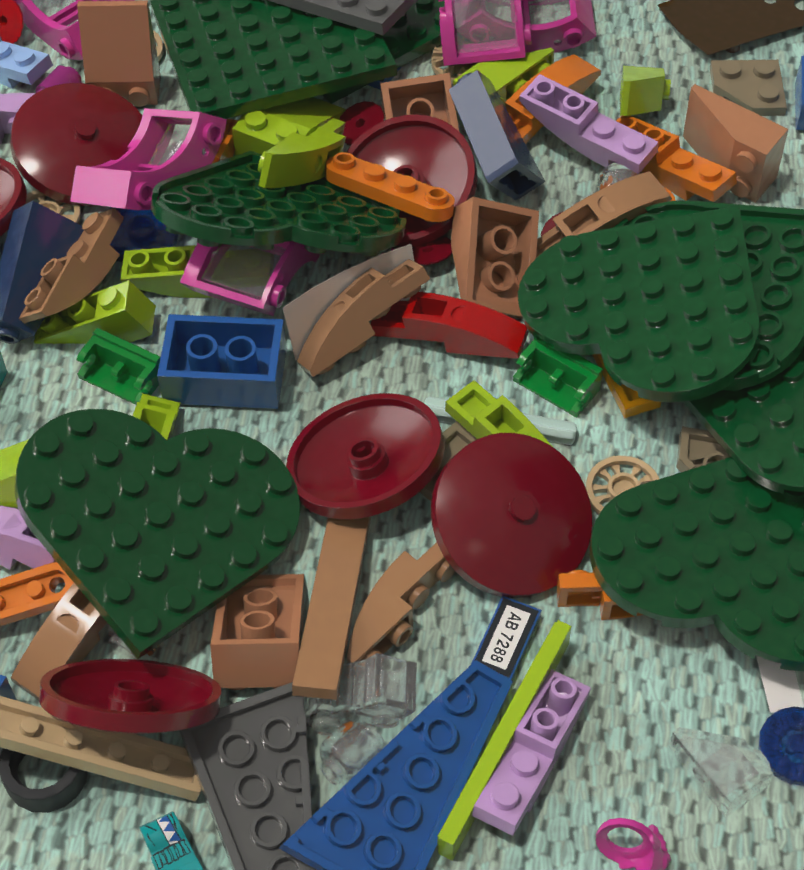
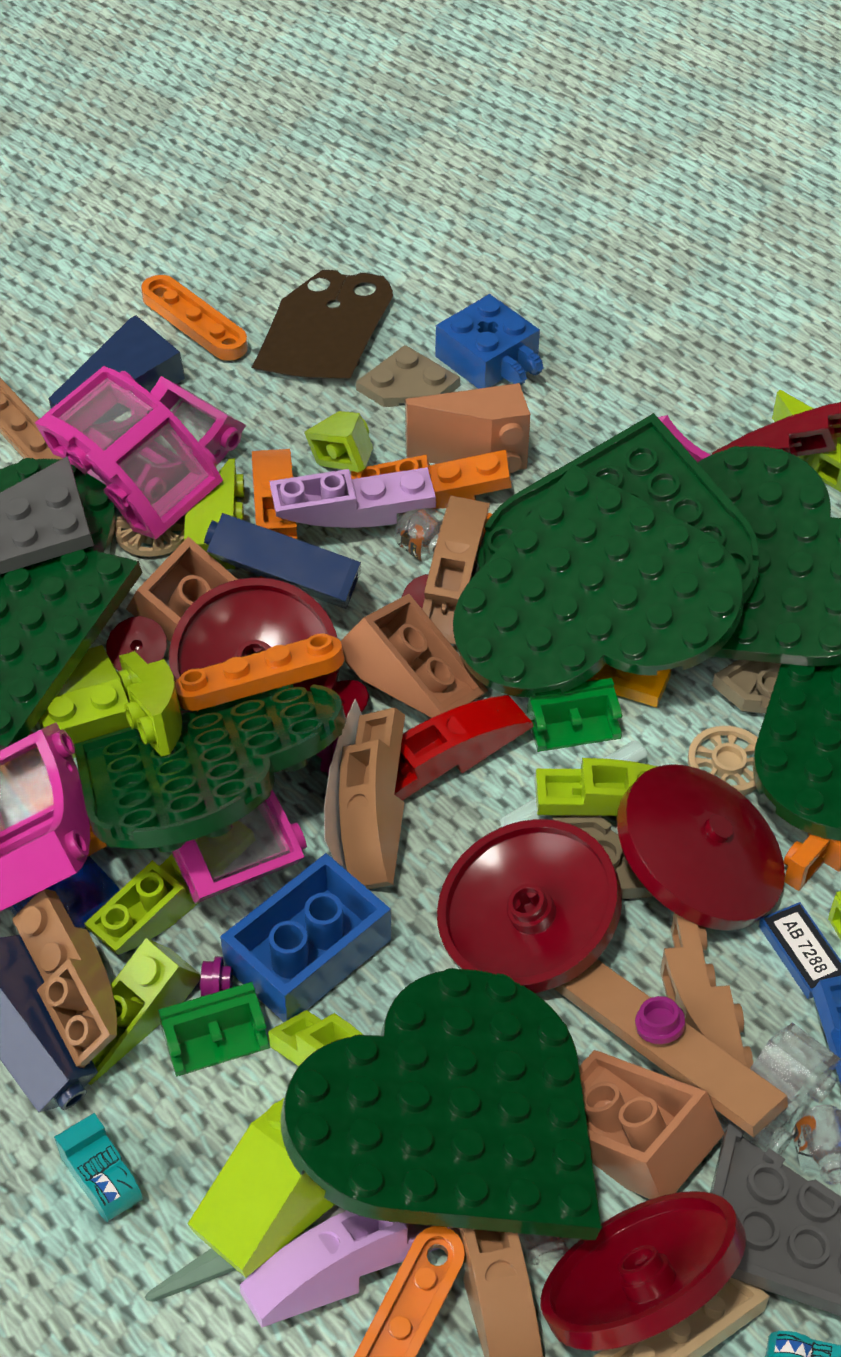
camera: 50 degrees left, 5 degrees down
none -> magenta plate [200,956,233,997]
none -> magenta plate [635,996,685,1044]

